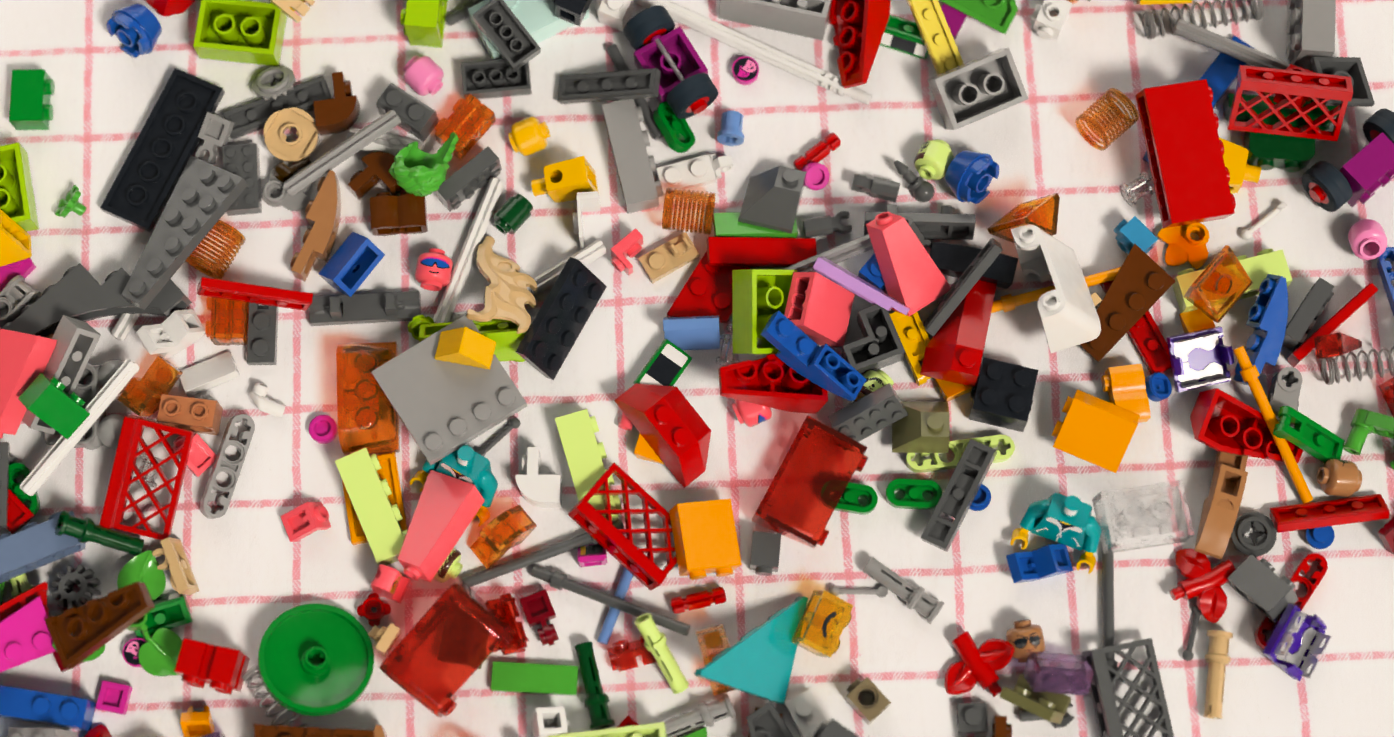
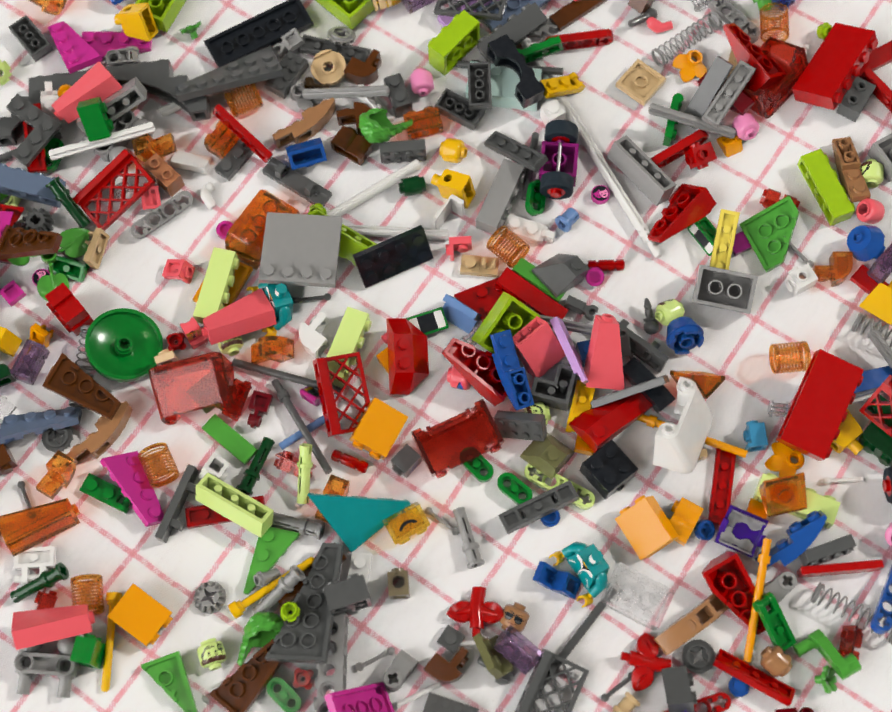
camera: 40 degrees right, 5 degrees down
white brick [136,309,206,359] -> none
coral head [415,248,453,291] -> none
yellow slope [435,327,497,370] -> none
tan piece [466,236,538,334] -> none
dark grey bar [851,174,900,203] -> none
reddish brown wing [1080,244,1176,362] -> none
clear red slope [1314,333,1362,359] -> none

